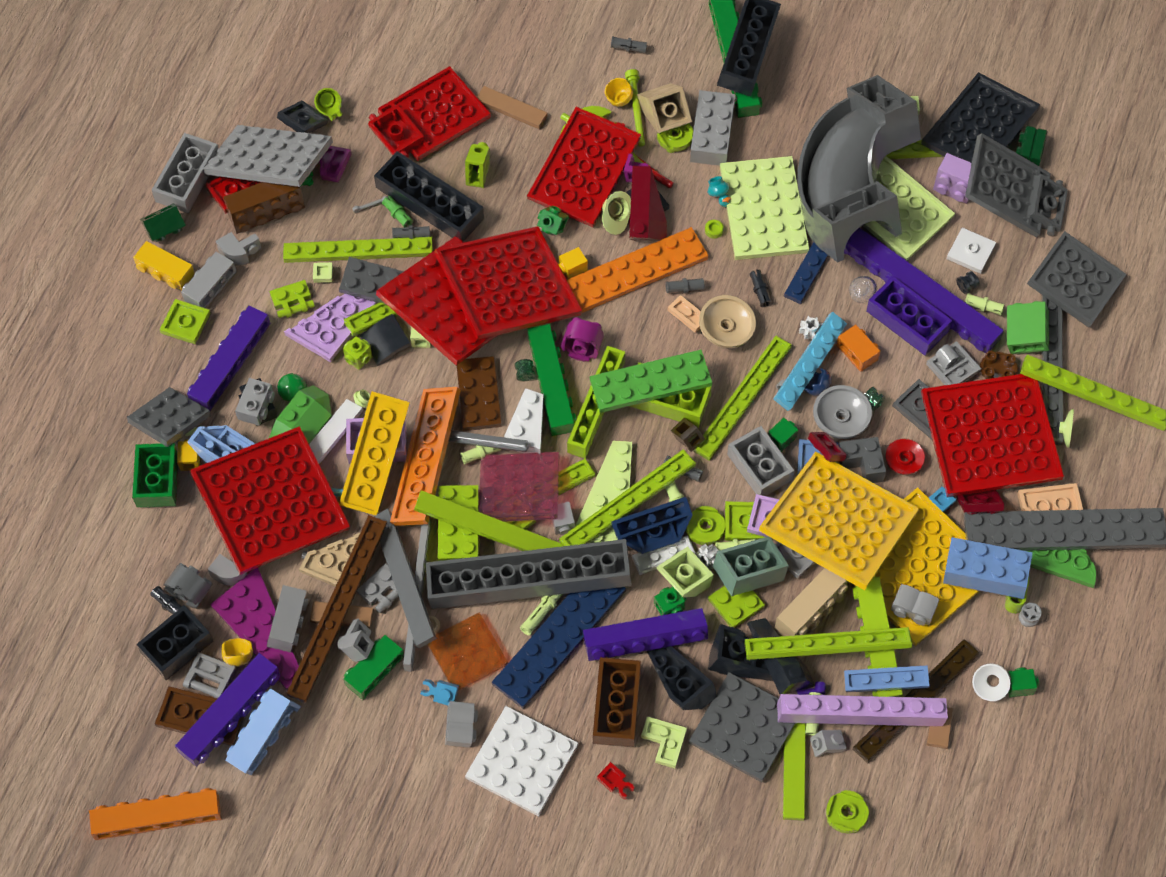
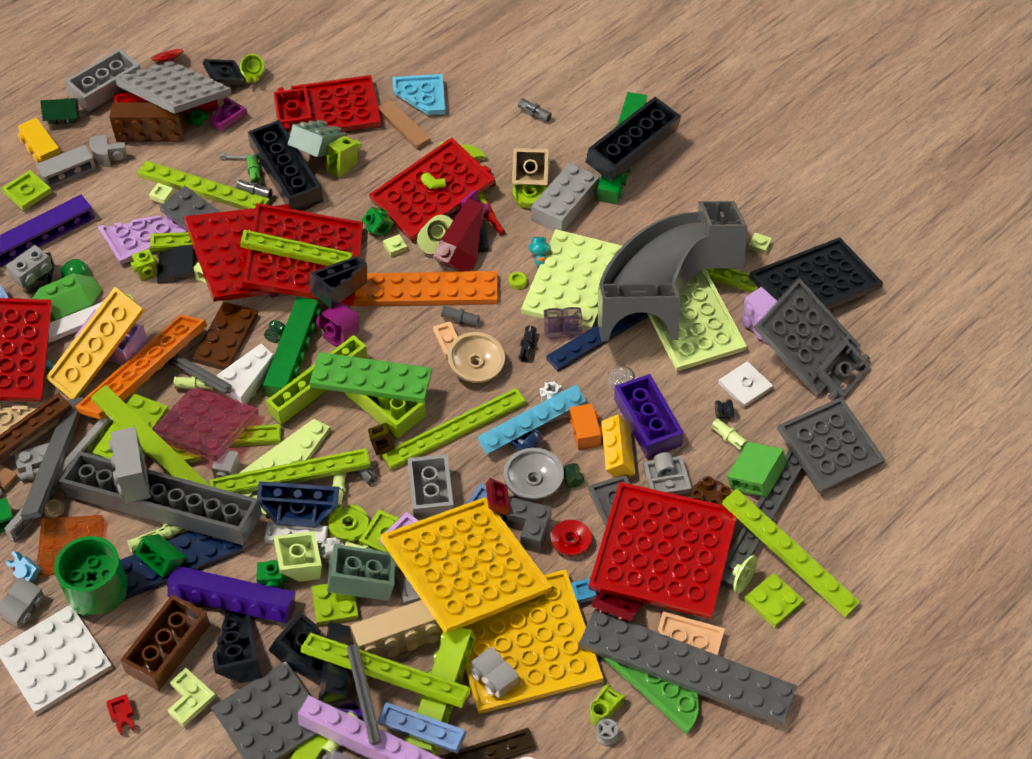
camera: 25 degrees right, 10 degrees down
lime plate [269,280,315,318] -> none
yellow brick [558,247,588,279] -> none
yellow hair [604,78,633,107] -> none
lime piece [625,69,645,147] -> none
green brick [768,417,798,452] -> none
dark purple brick [844,227,1004,353] -> none
medium blue brick [943,537,1032,599] -> none
dark green brick [1016,126,1048,166] -> none
none -> green brick [54,536,128,616]
none -> light grey brick [108,427,151,503]
none -> green brick [134,534,186,577]
none -> red dish [151,49,184,62]
none -> lime tile [240,230,353,266]
none -> sand green brick [288,120,347,157]
none -> black wedge [310,256,367,309]
none -> dark grey axle [347,644,382,746]
none -> yellowish green plate [383,234,407,257]
none -> medium azure plate [392,74,445,115]
none -> lime arm [421,173,446,189]
none -> brick [543,307,582,338]
none -> yellow brick [601,414,635,478]
none -> lime plate [744,572,804,629]

